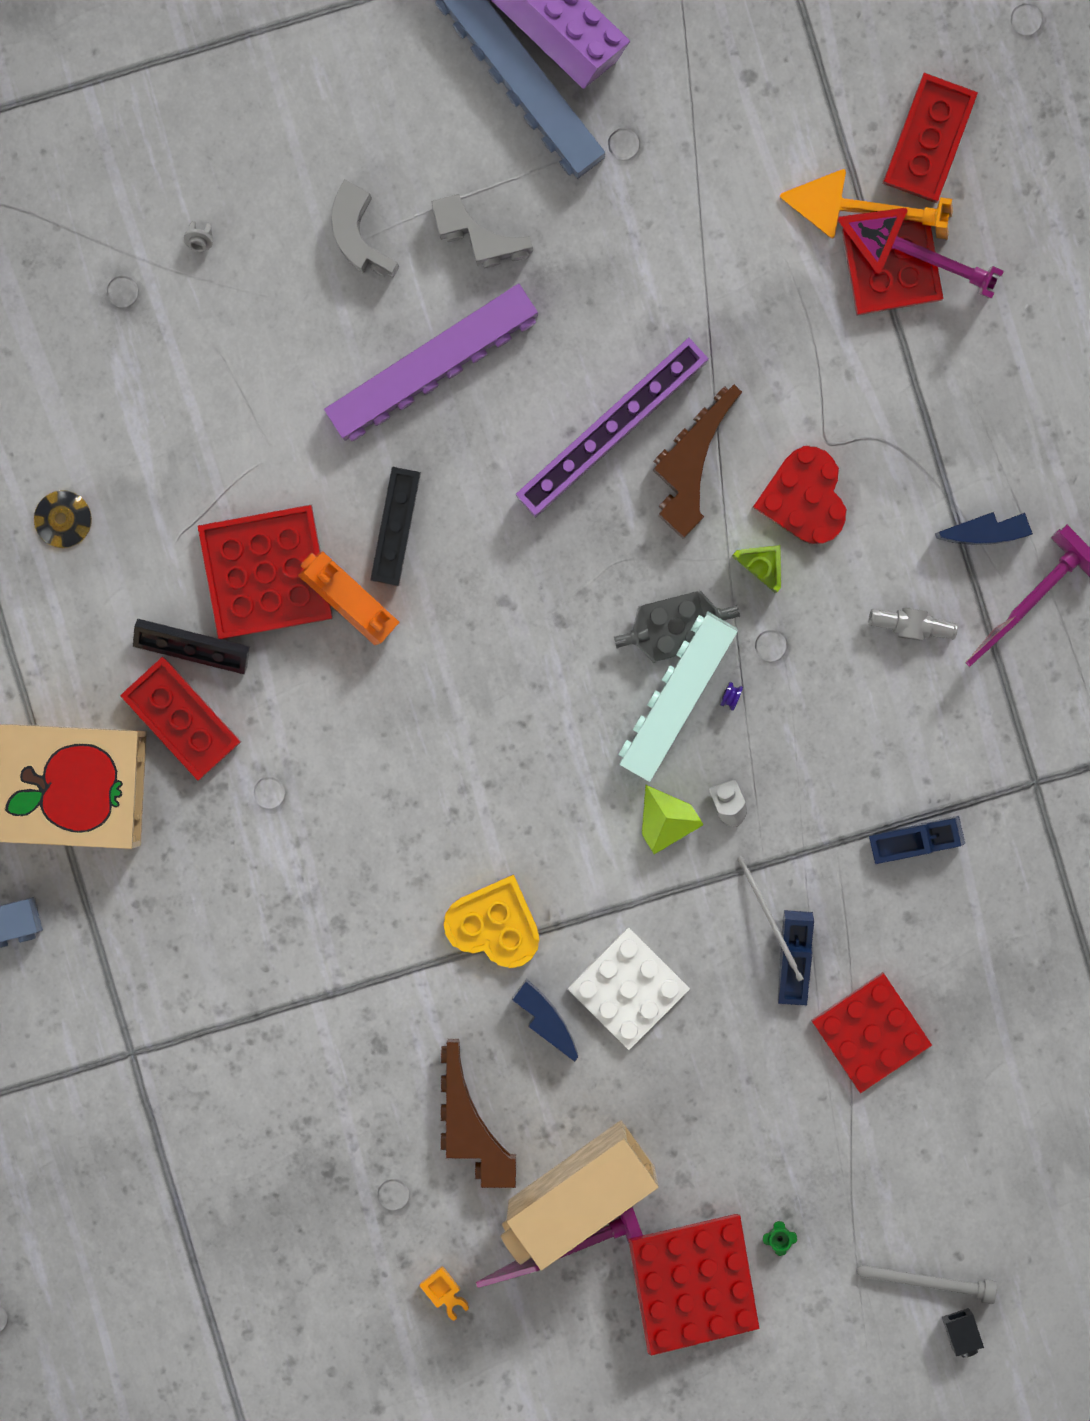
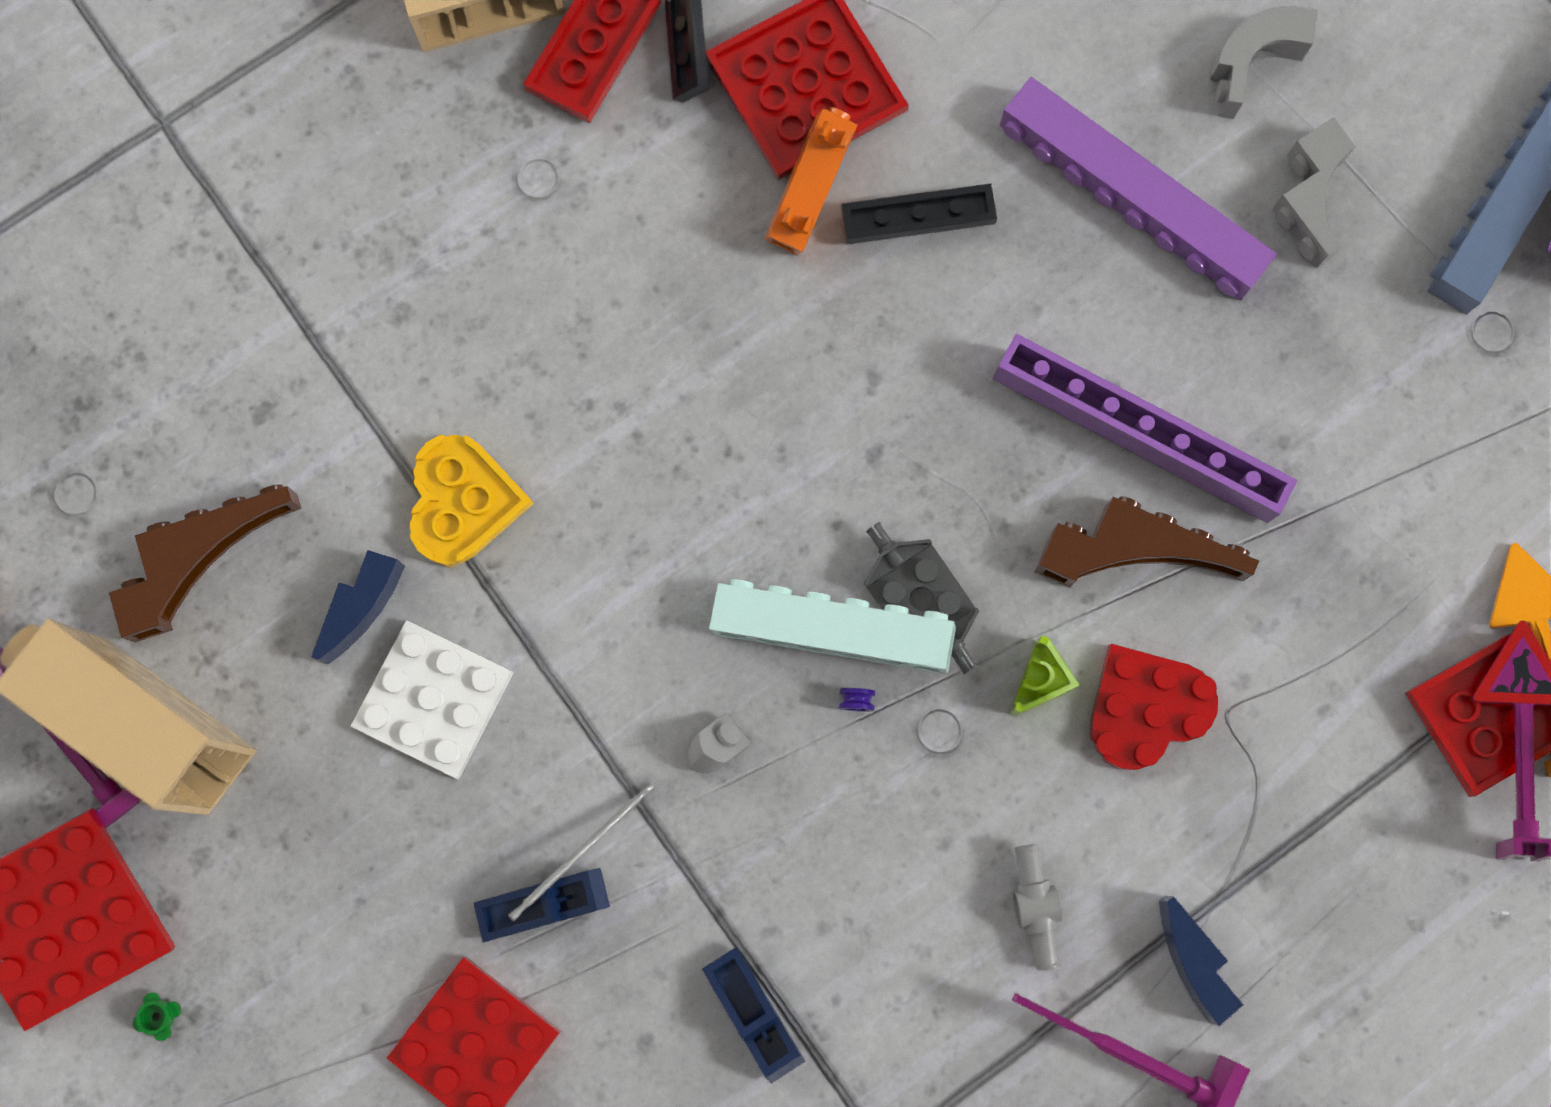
camera: 70 degrees right, 10 degrees down
lime slope [642,784,704,854] -> none

